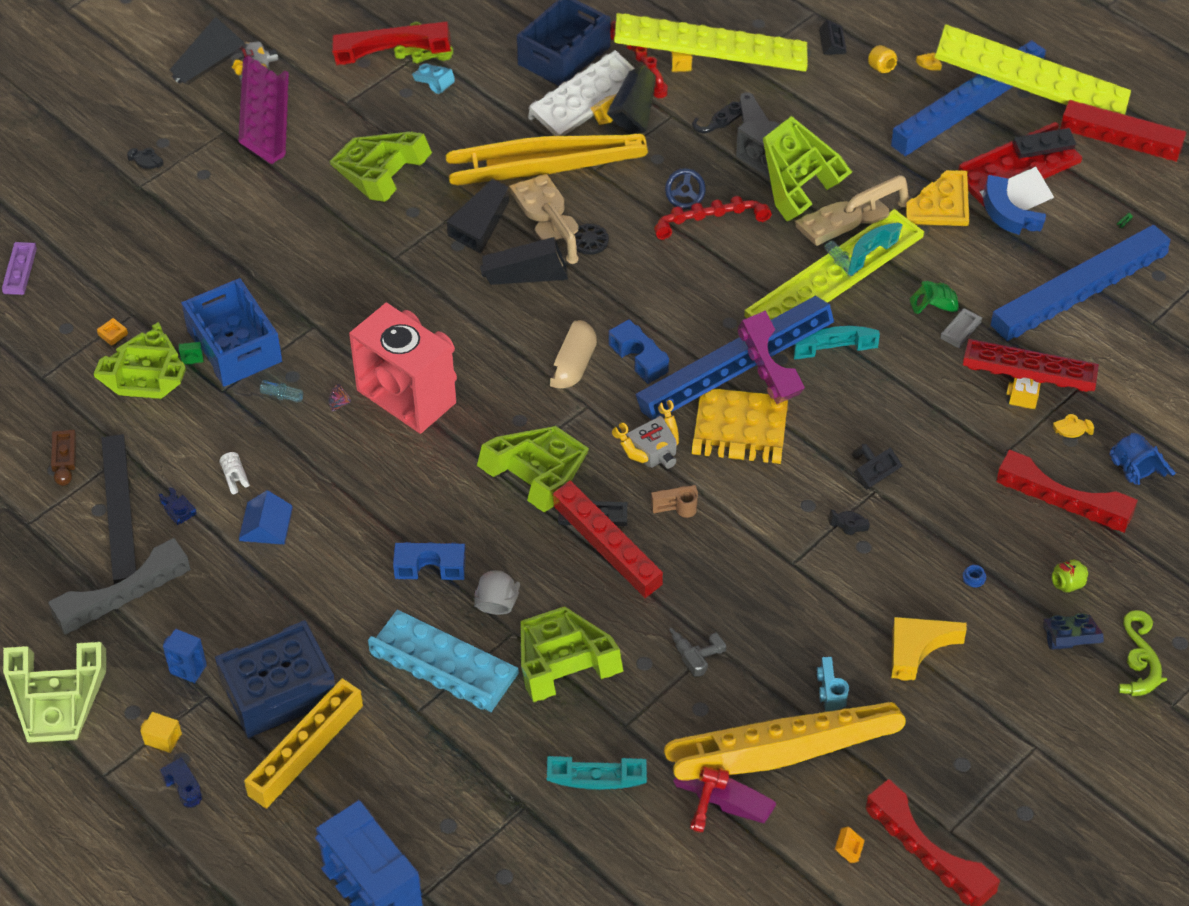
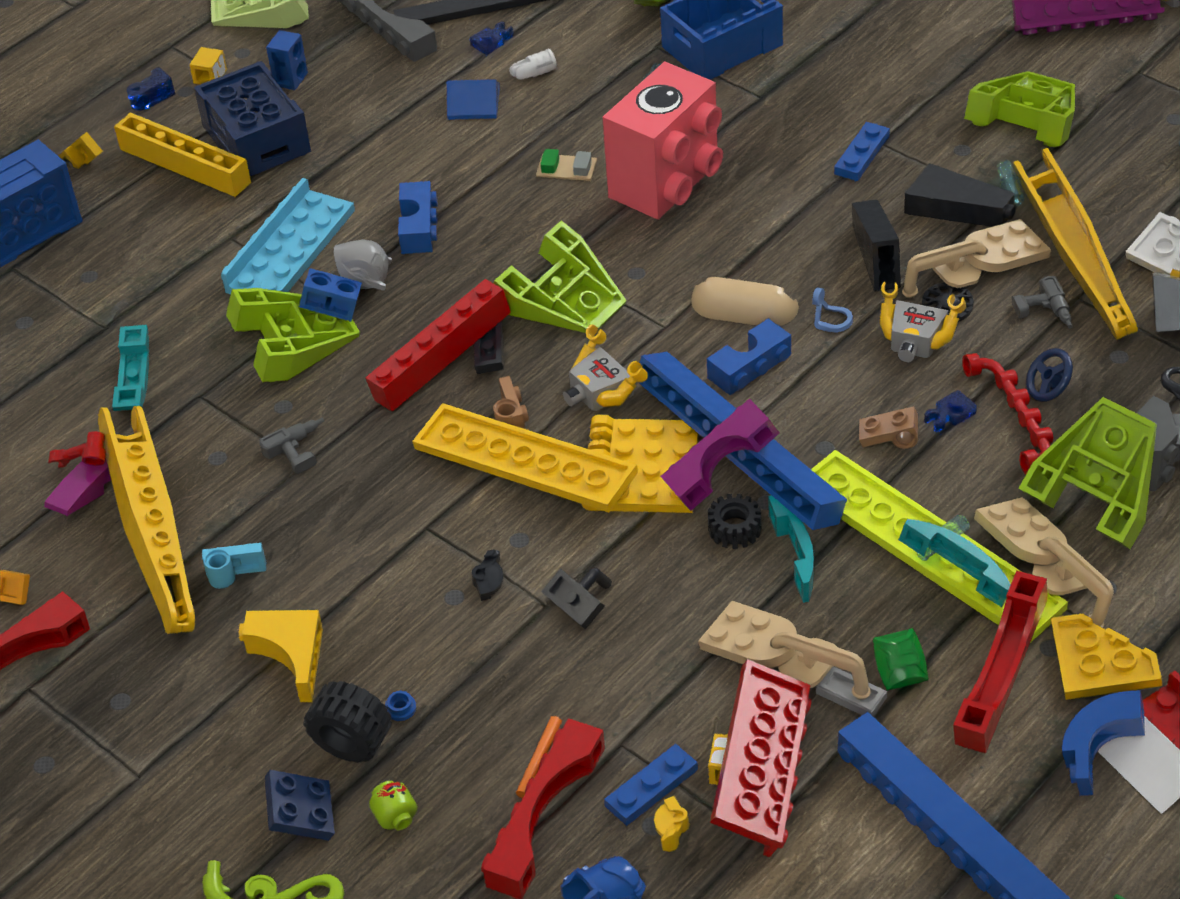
camera: 90 degrees right, 5 degrees down
none -> yellow slope [58,132,103,169]
none -> blue brick [299,268,362,321]
none -> black tyre [303,681,392,763]
none -> yellow plate [412,403,638,513]
none -> orange bar [516,716,562,798]
none -> piece [536,149,597,181]
none -> blue plate [604,744,698,826]
none -> tan plate [698,601,871,699]
none -> black tyre [708,494,761,549]
none -> medium blue piece [812,287,853,332]
none -> blue plate [834,122,890,181]
none -> medium nougat plate [859,406,918,449]
none -> torso [880,282,966,362]
none -> clear blue plate [924,390,977,432]
none -> red arch [953,571,1048,754]
none -> clear light blue axle [997,160,1025,206]
none -> dark grey piece [1012,276,1073,329]

